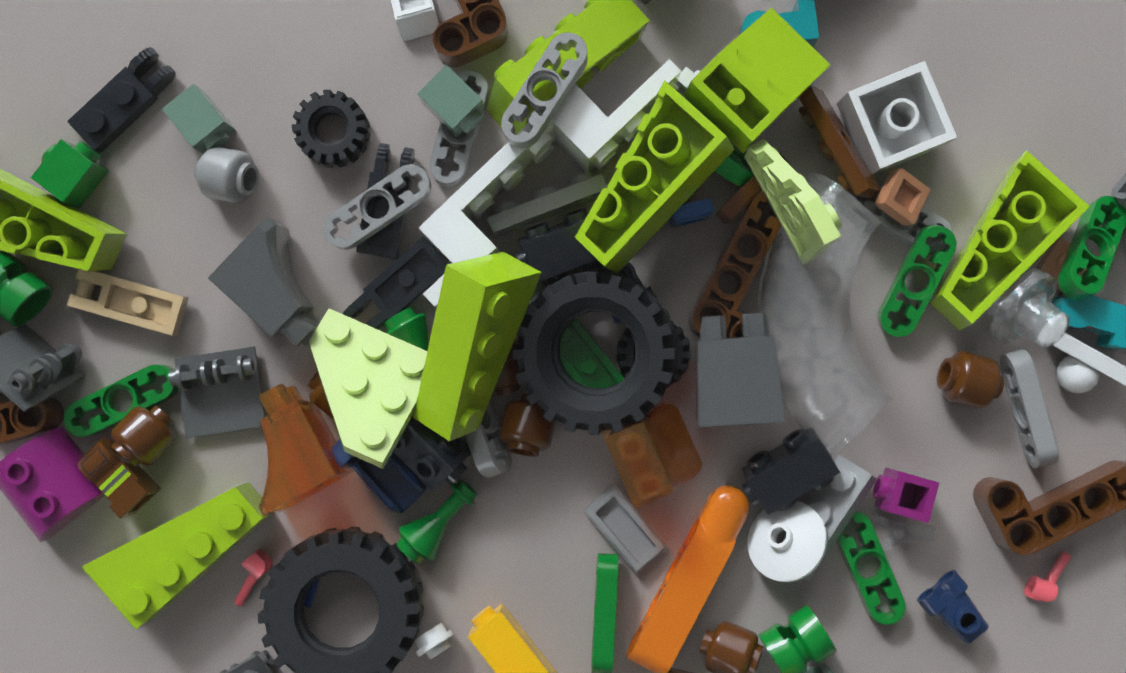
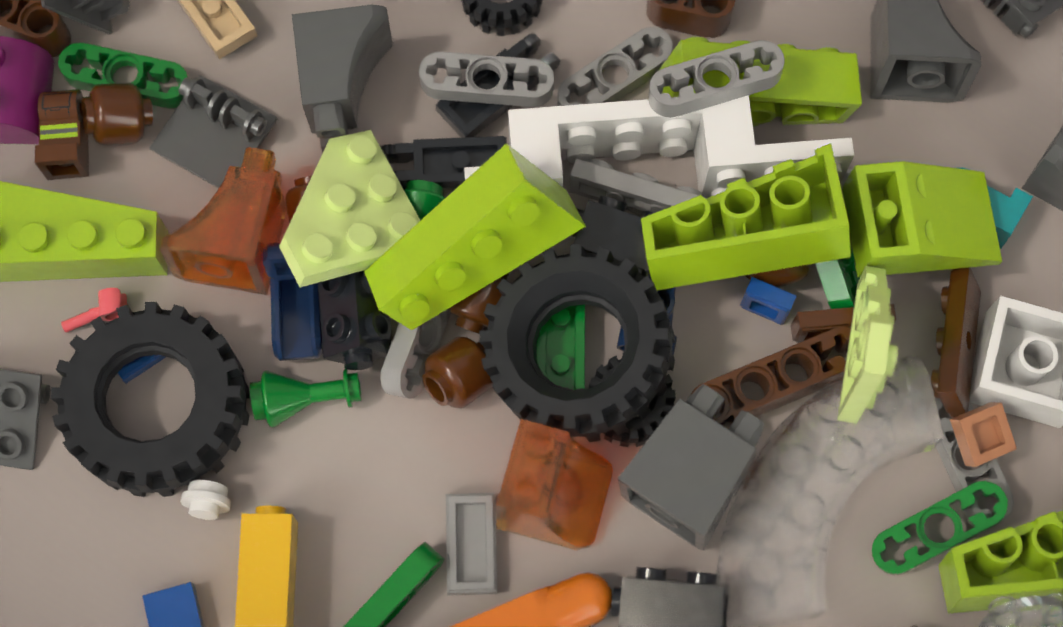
camera: 35 degrees right, 15 degrees down
sand green brick [417,64,485,137] -> none

